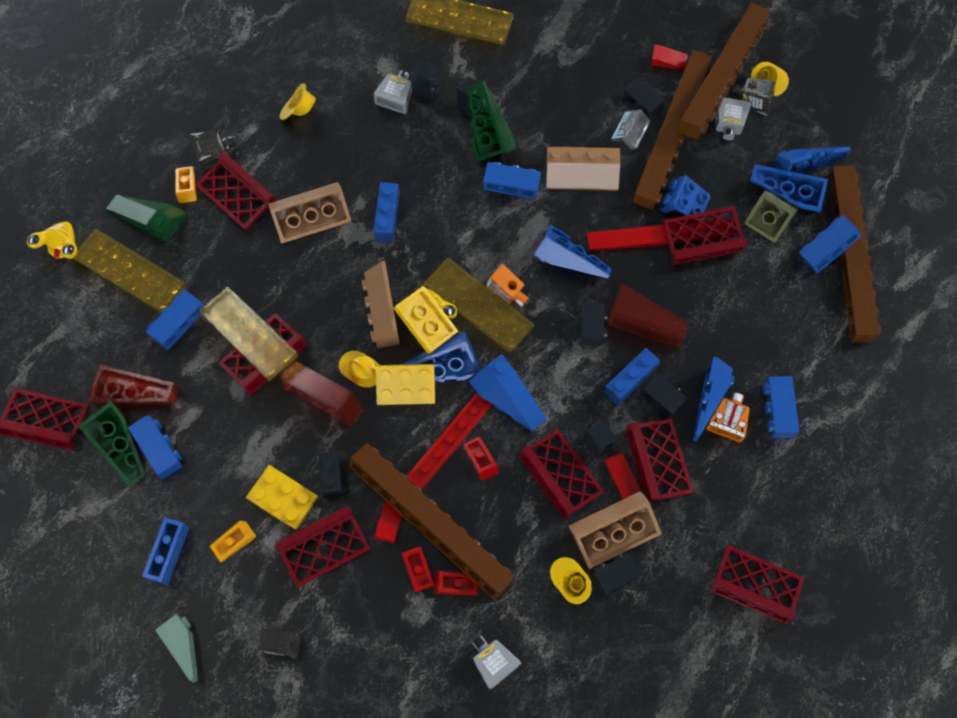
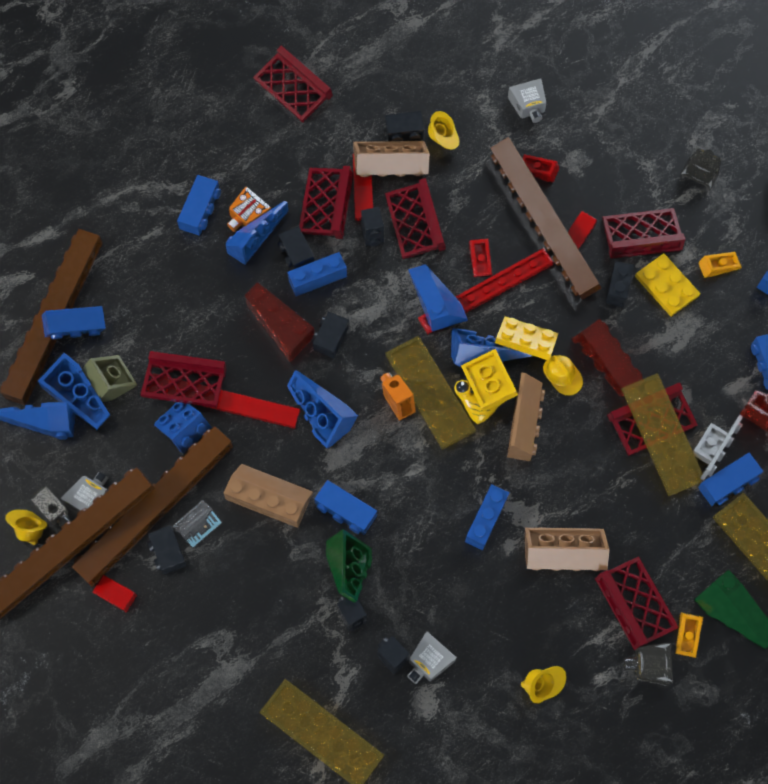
camera: 160 degrees left, 0 degrees up
red slope [401,546,434,592] -> none
none -> light grey bracket [692,415,743,480]

